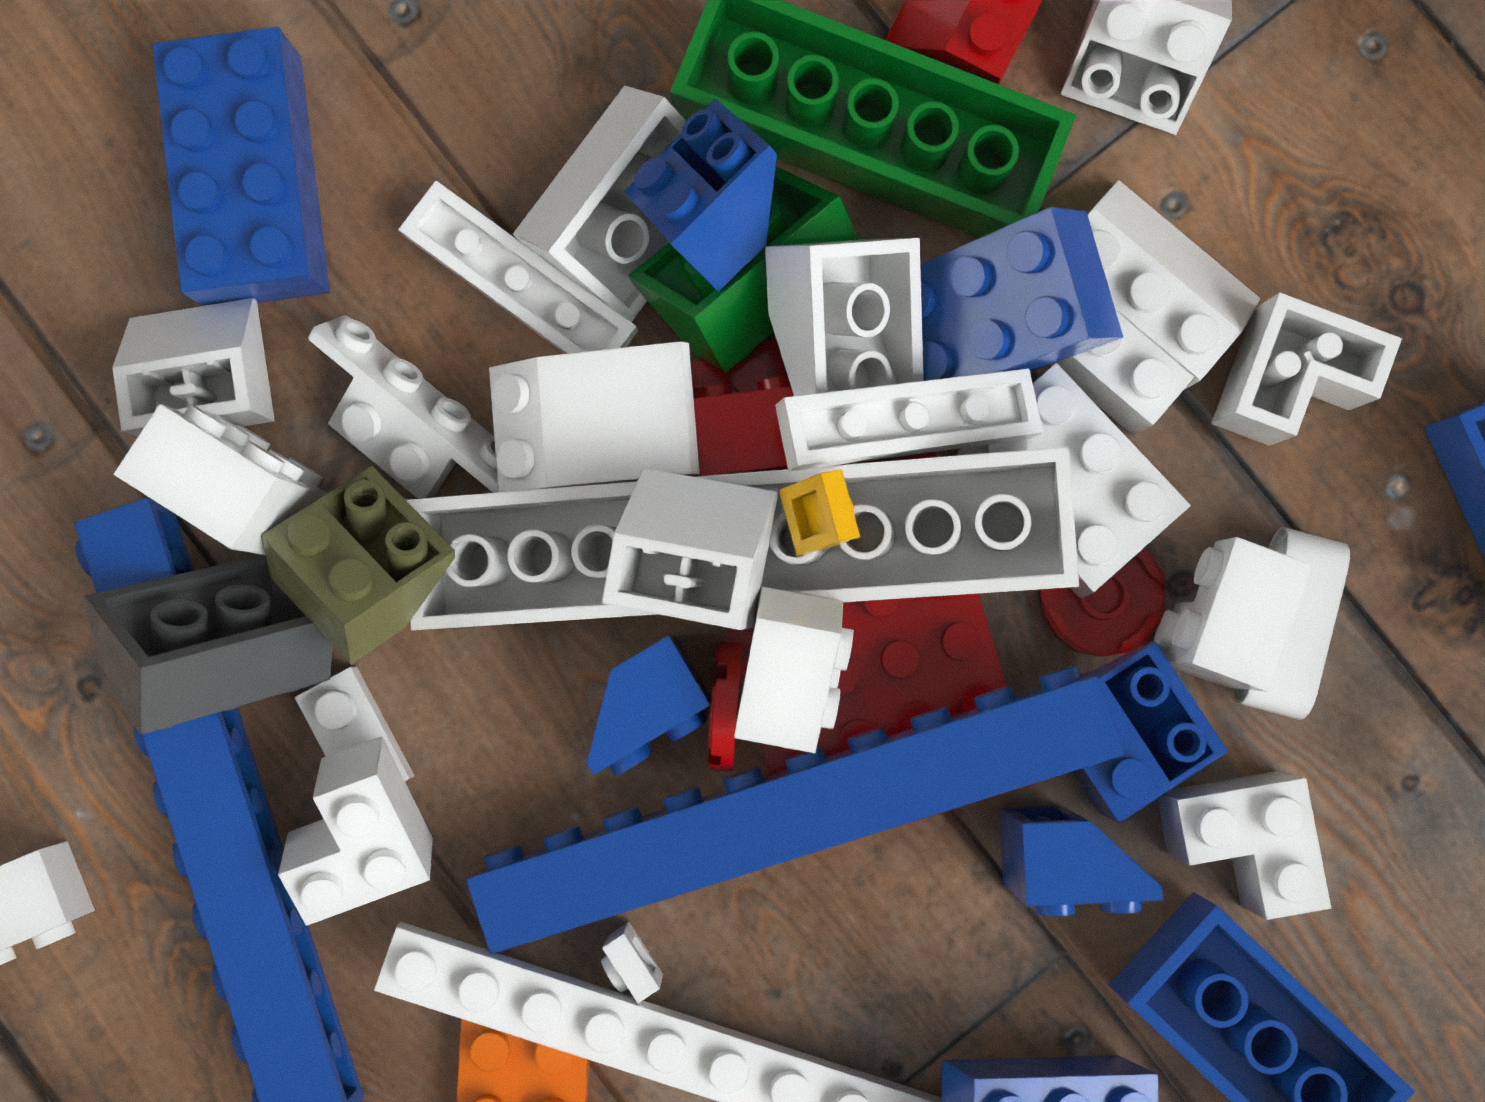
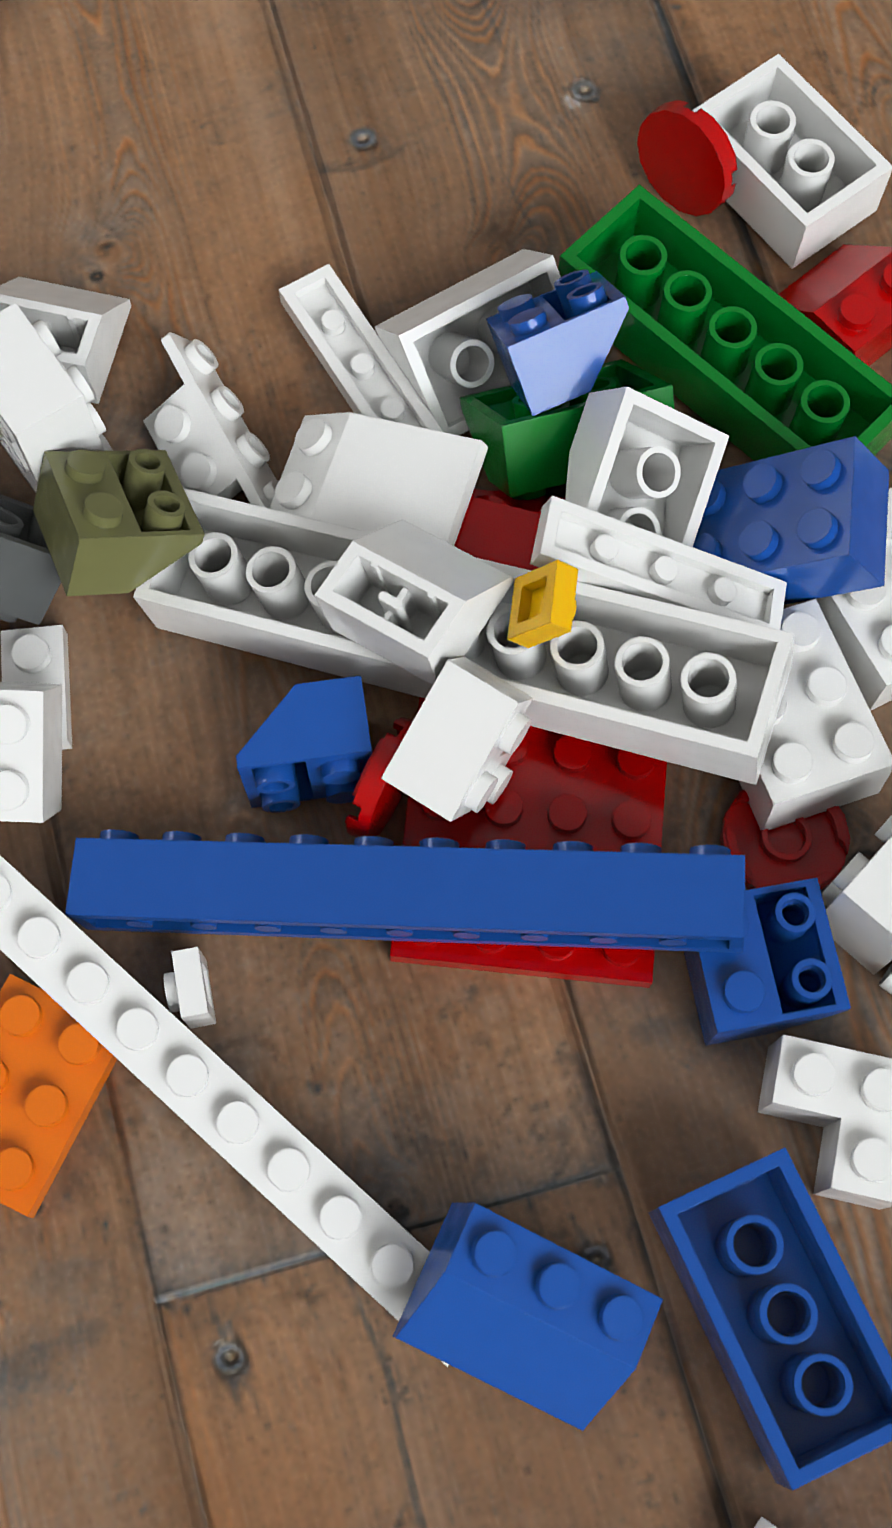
camera: 20 degrees right, 15 degrees down
blue brick [152,26,330,306] -> none
blue slope [999,806,1163,916] -> none

